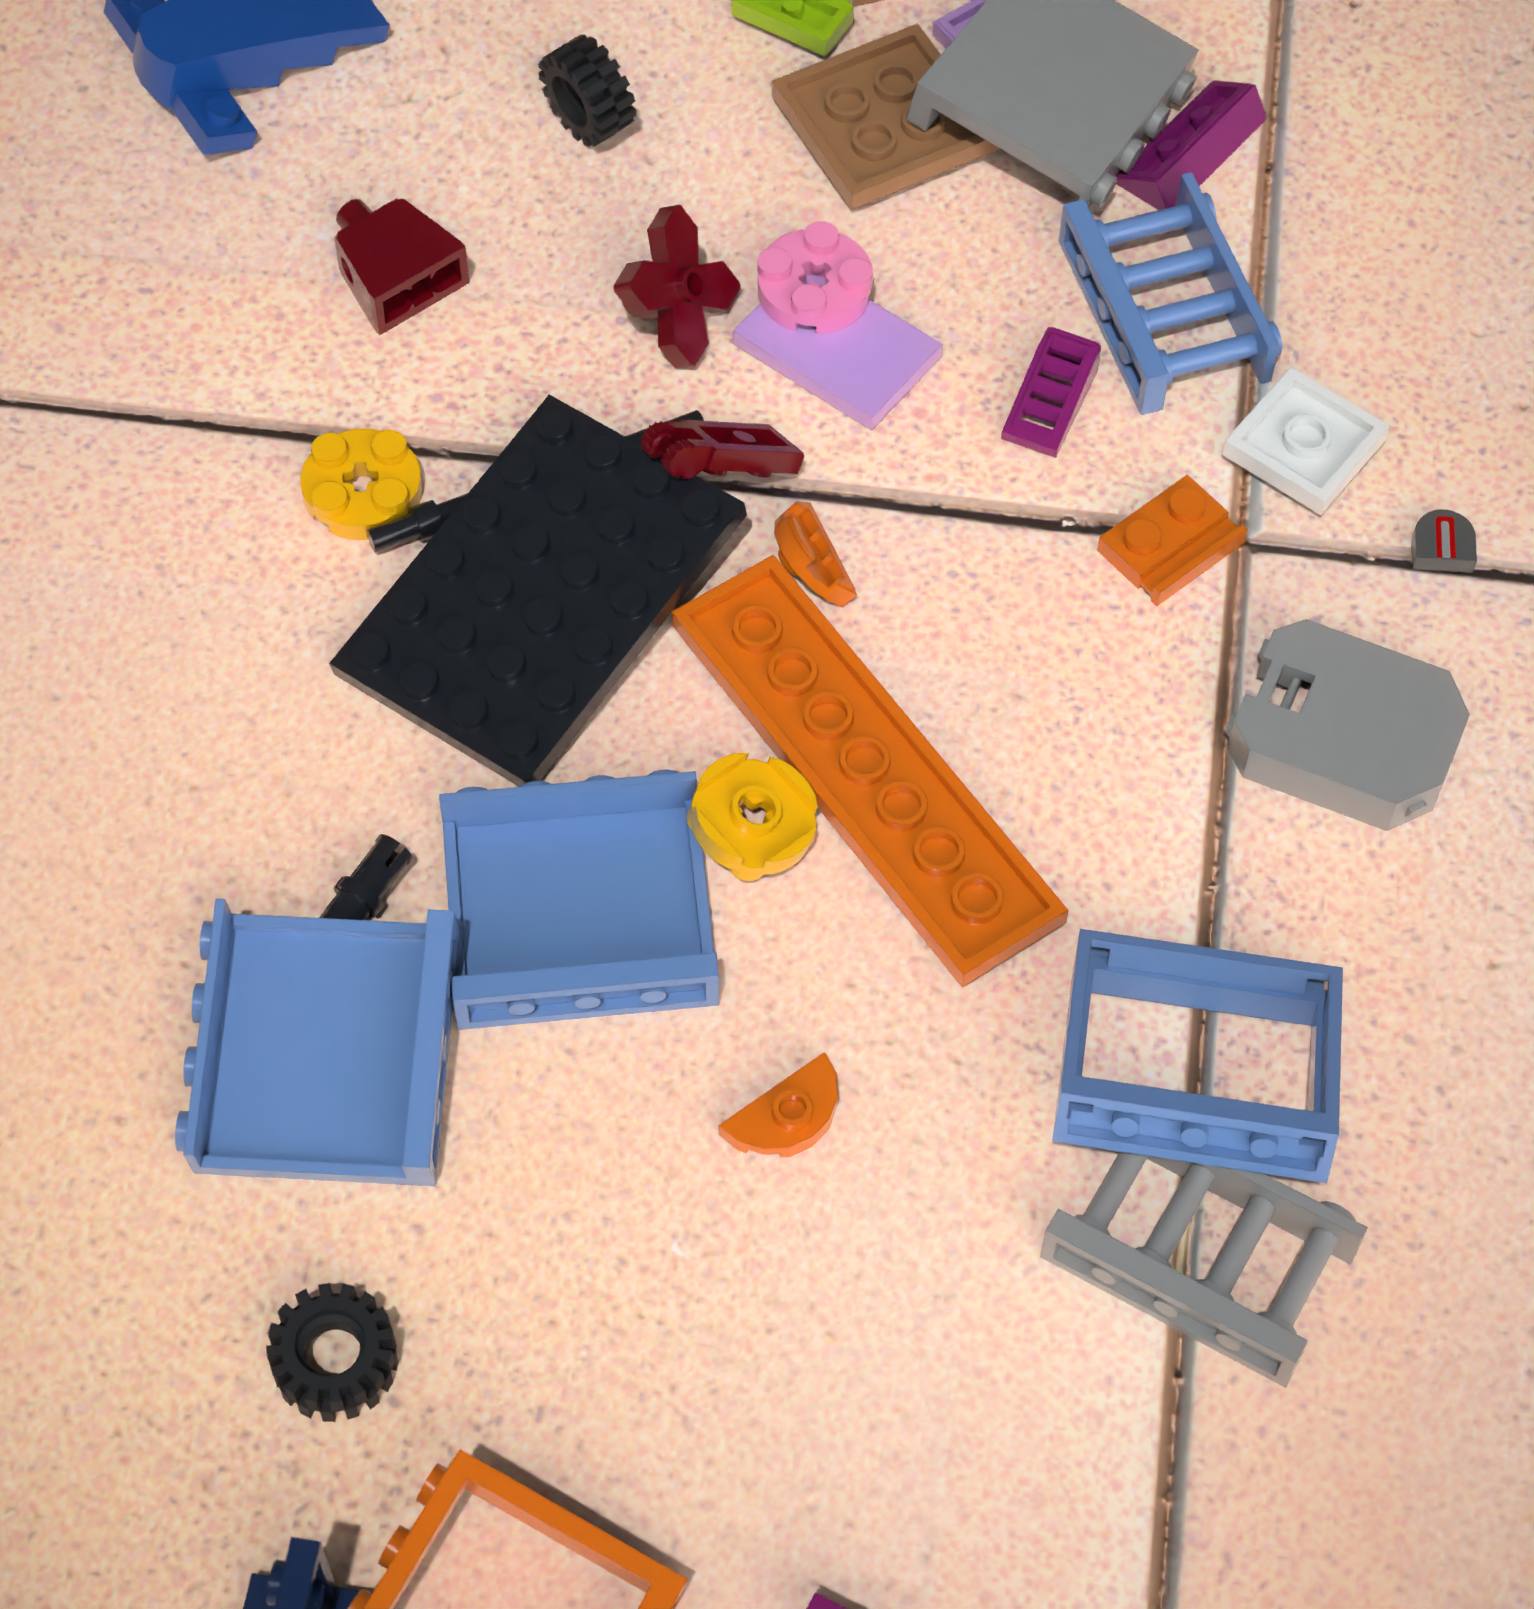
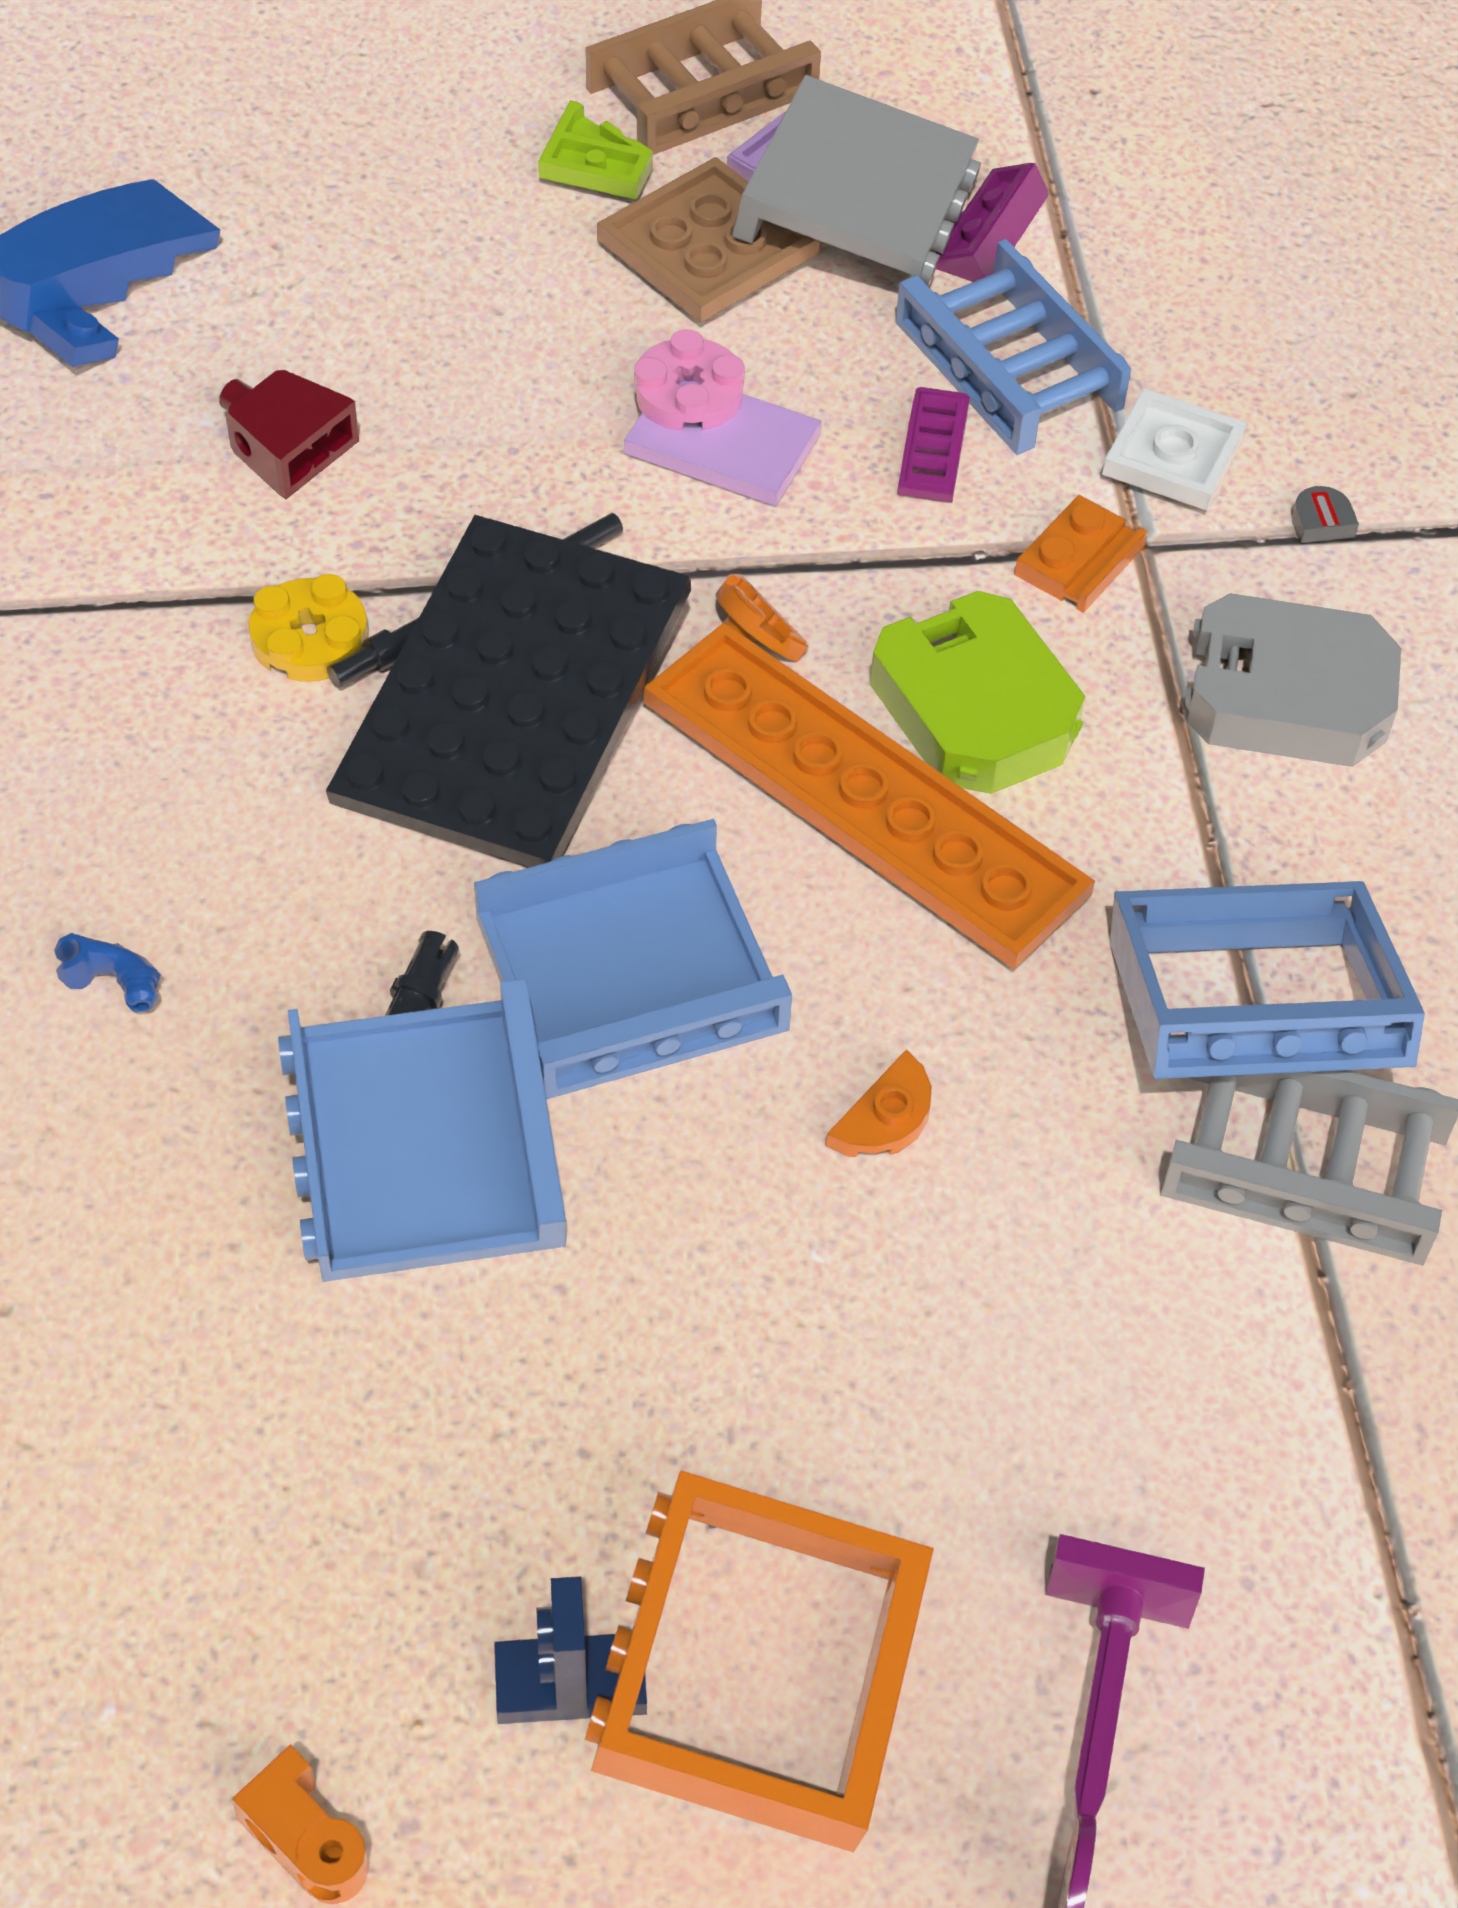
camera: 15 degrees left, 5 degrees down
black tyre [266,1283,398,1422] -> none
black tyre [538,34,636,147] -> none
dark red plant [613,204,741,369] -> none
dark red hinge [640,420,805,479] -> none
yellow plate [686,753,818,881] -> none
none -> blue piece [54,933,161,1012]
none -> lime piece [870,591,1086,794]

